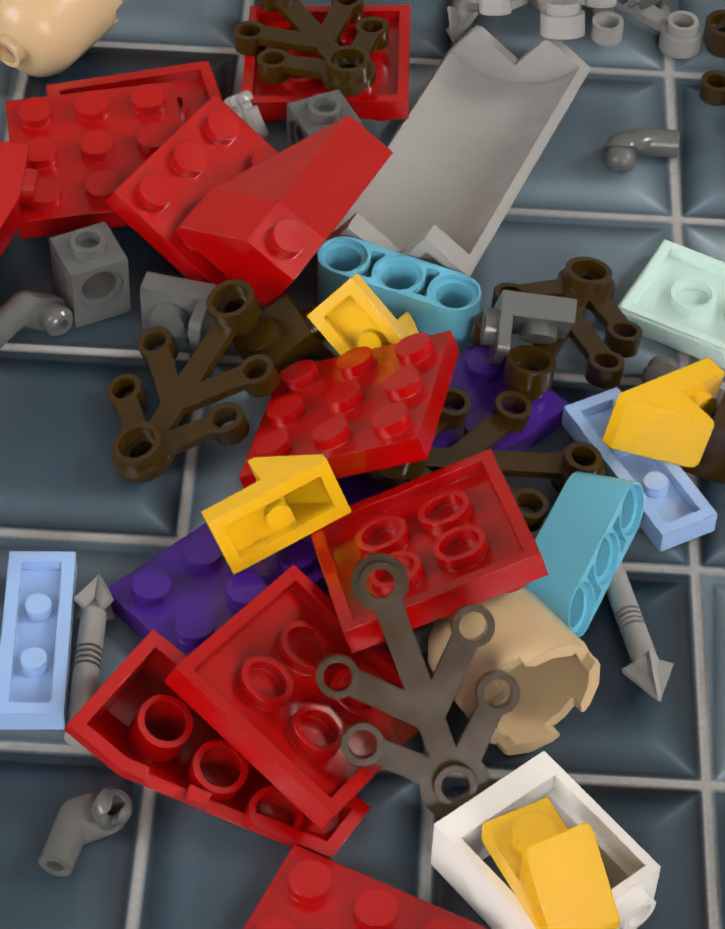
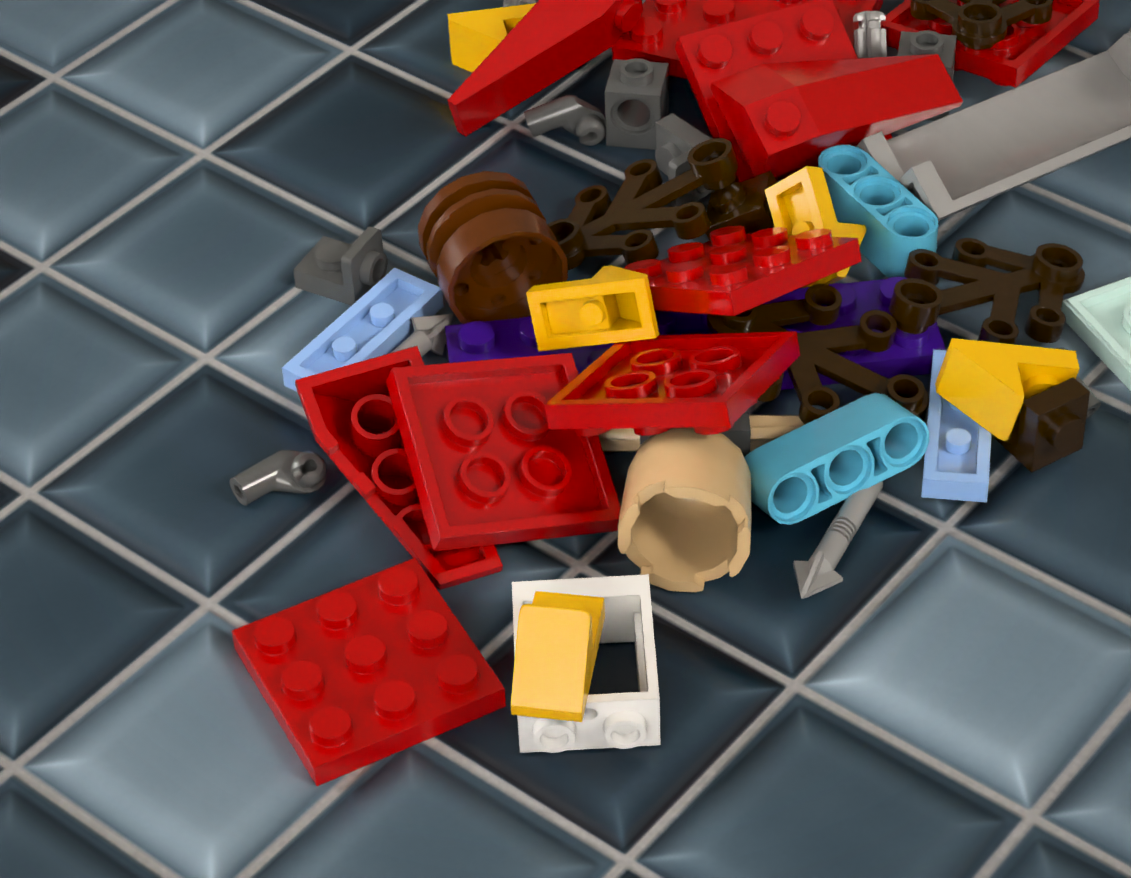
camera: 40 degrees right, 5 degrees down
dark brown plant [316,552,520,818] -> none
dark grey bracket [480,290,577,365] -> none
none -> reddish brown wheel [418,171,568,324]

